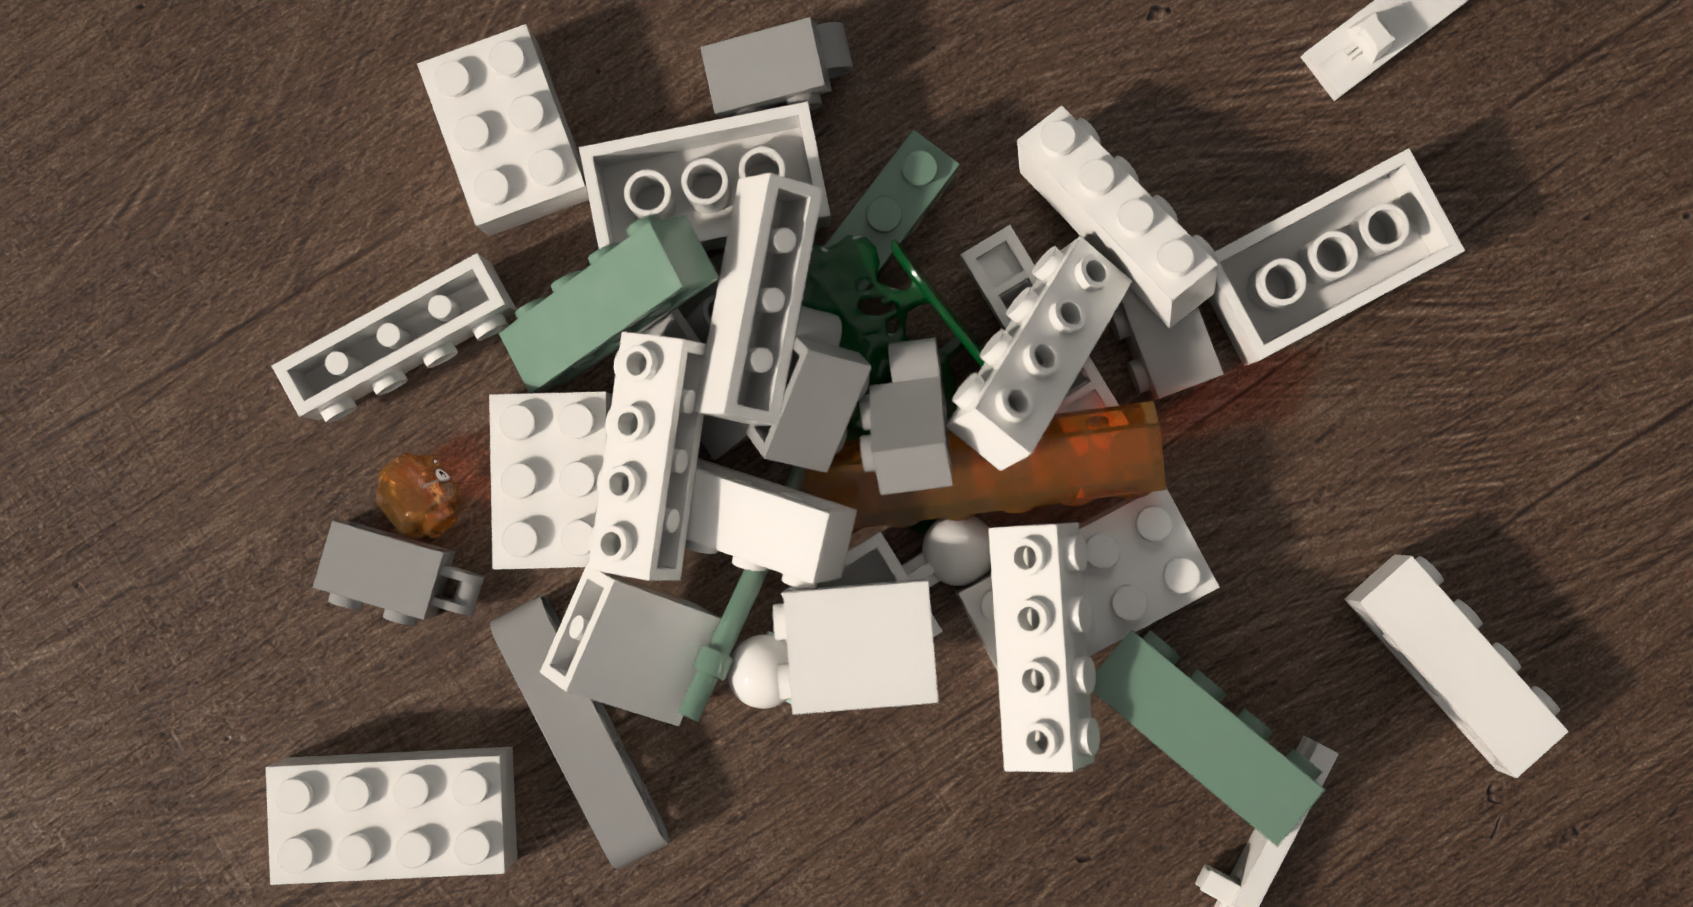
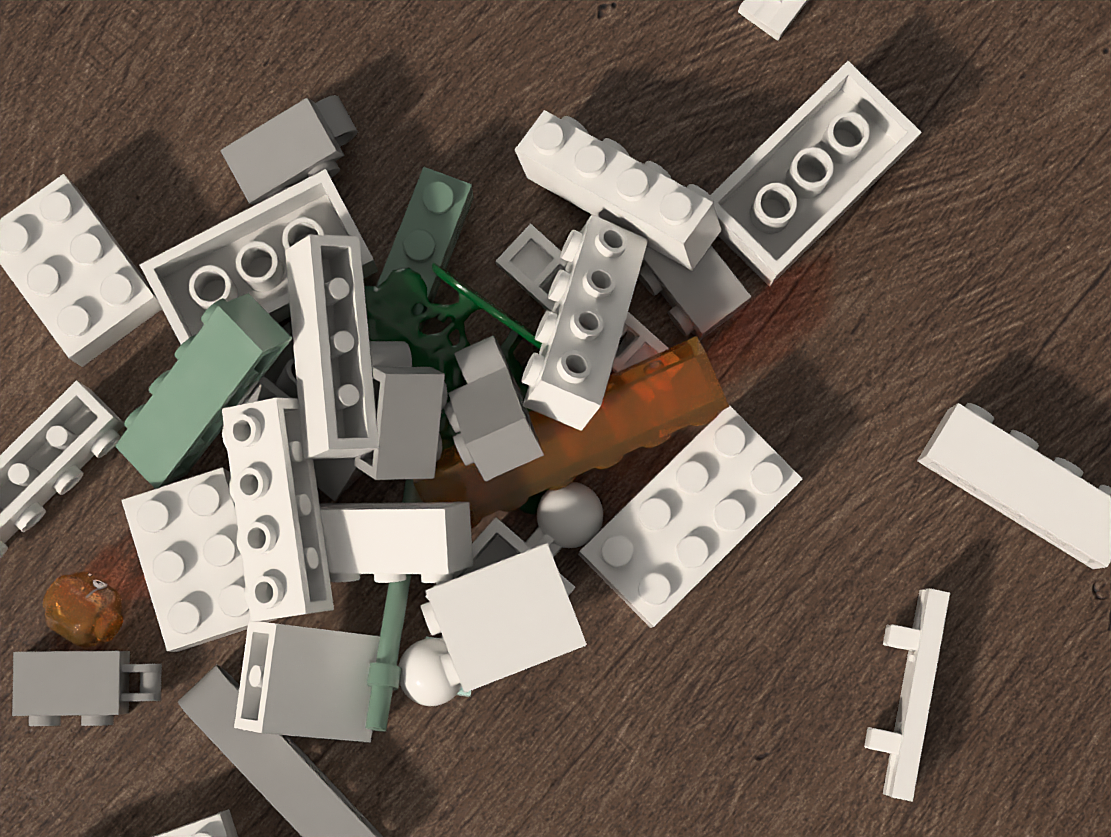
camera: 25 degrees left, 5 degrees down
white brick [989,522,1100,772] -> none
sand green brick [1093,630,1325,847] -> none

